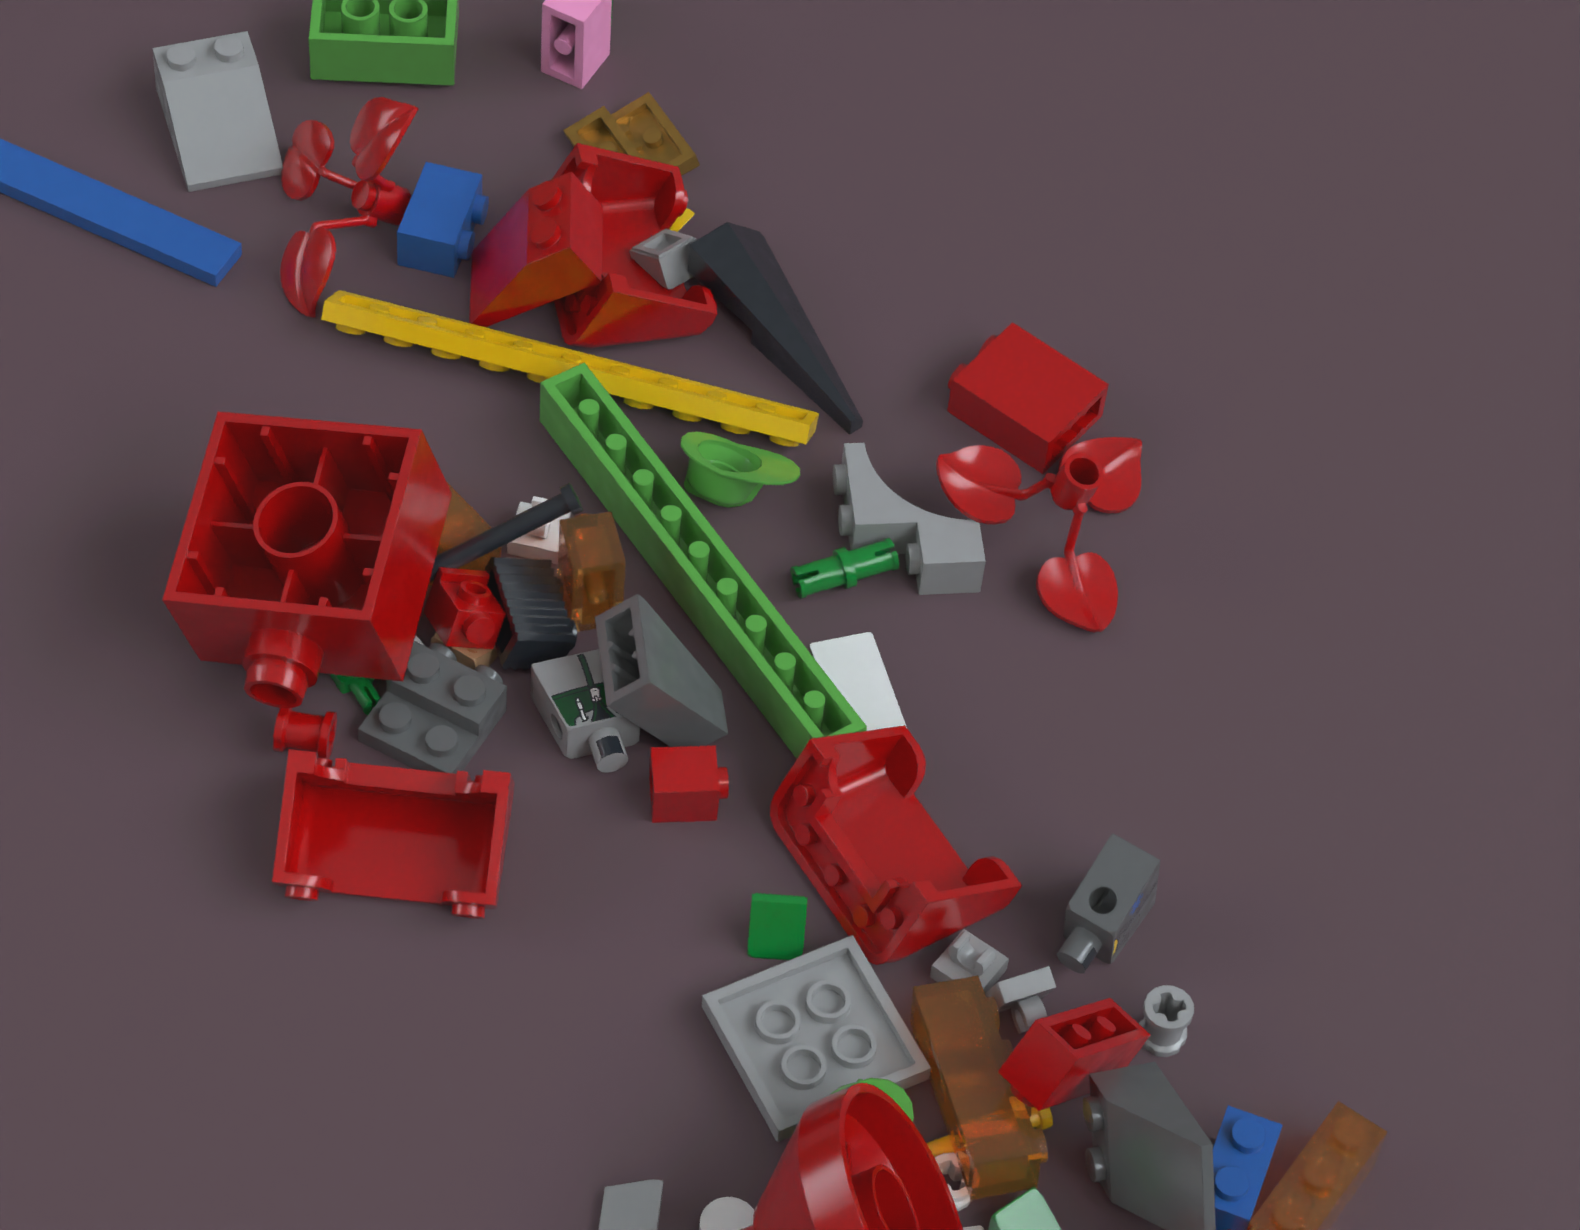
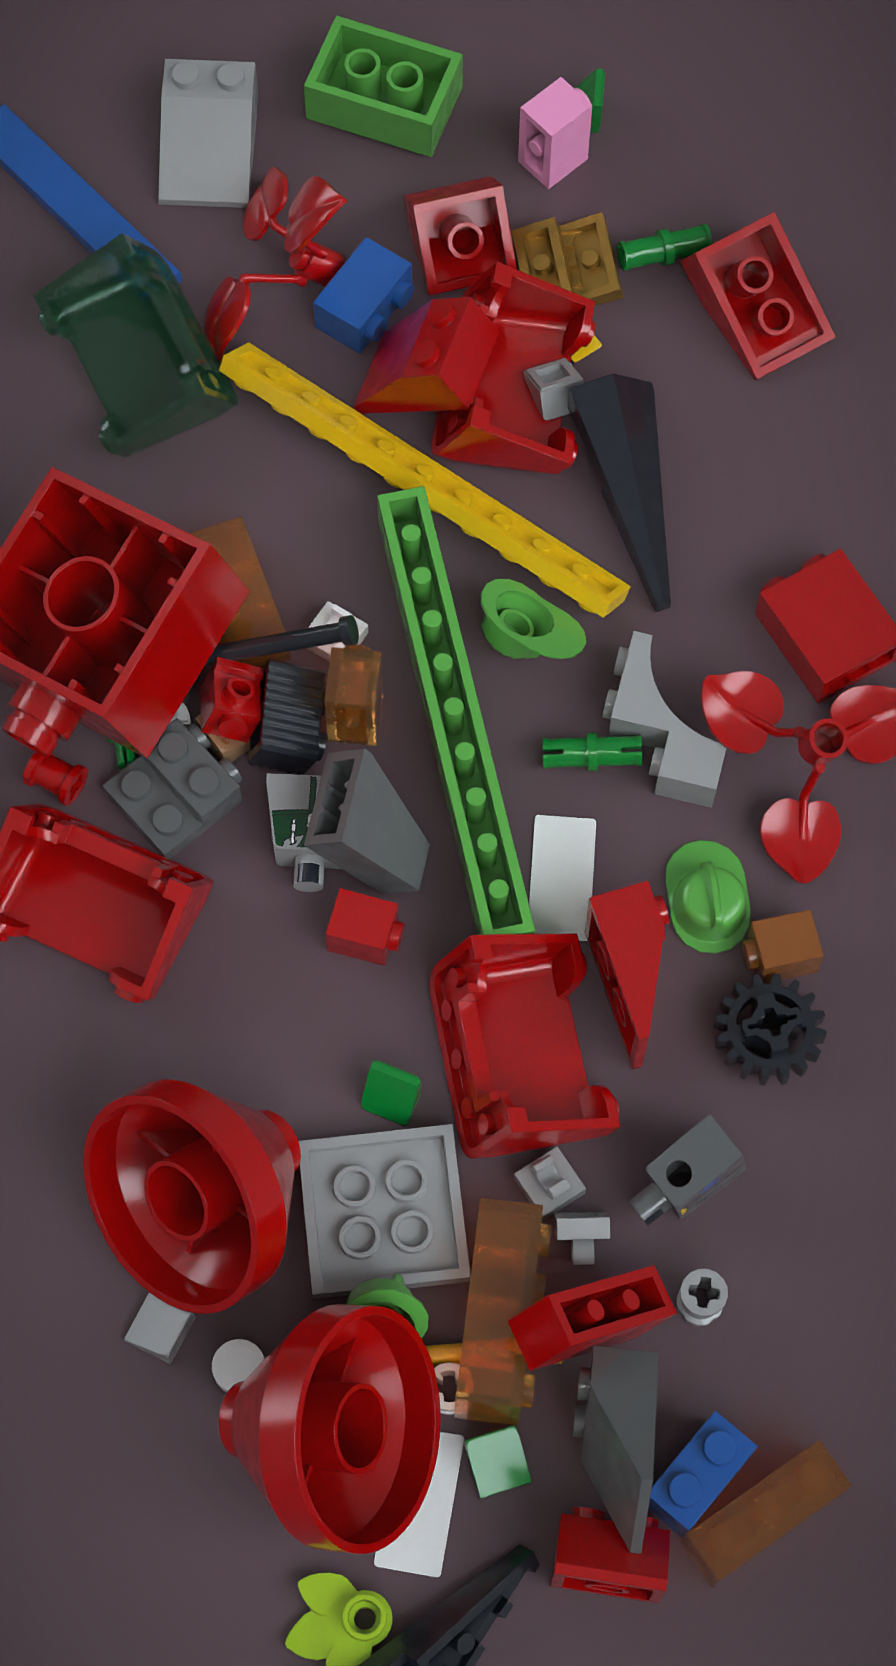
camera: 25 degrees right, 15 degrees up
none -> clear green windscreen [33,233,238,457]
none -> red cone [83,1079,301,1314]
none -> red slope [404,176,517,295]
none -> red slope [584,880,669,1070]
none -> green pin [617,223,713,271]
none -> bright green piece [666,840,750,954]
none -> red slope [680,212,836,380]
none -> black gear [713,973,827,1086]
none -> dark orange brick [742,909,824,984]

